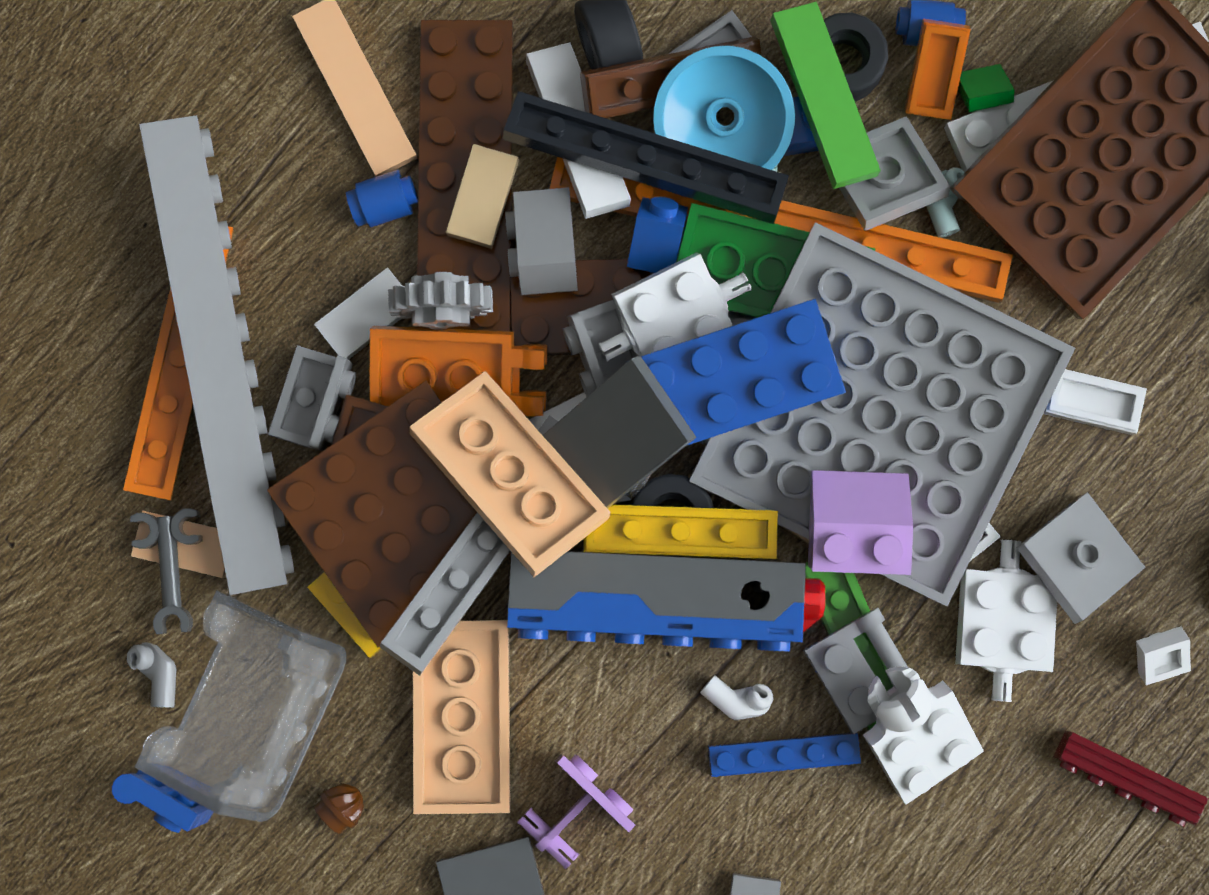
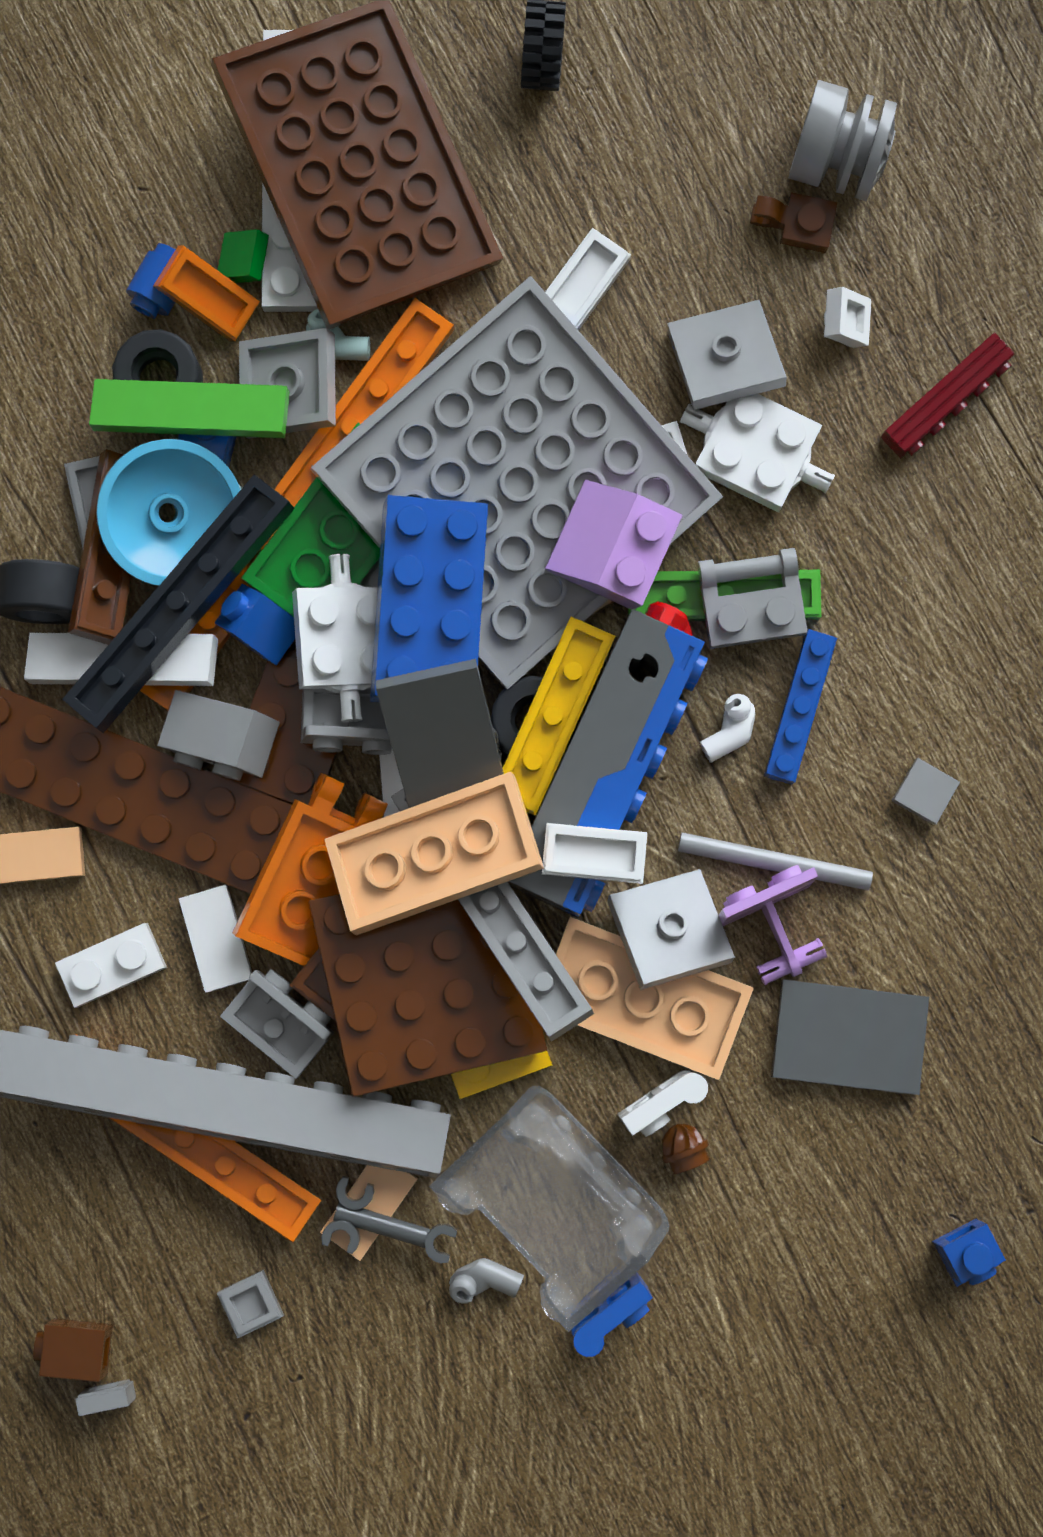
camera: 70 degrees left, 0 degrees up
blue brick [346,170,418,228] -> none
light grey gear [388,272,493,329] -> none
tan tile [446,144,519,249] -> none
white plate [863,666,984,805] -> none
none -> white plate [55,923,167,1008]
none -> light grey tile [217,1270,284,1339]
none -> white tile [542,823,647,884]
none -> plate [607,869,735,990]
none -> white plate [617,1070,708,1137]
none -> light grey bar [678,832,873,891]

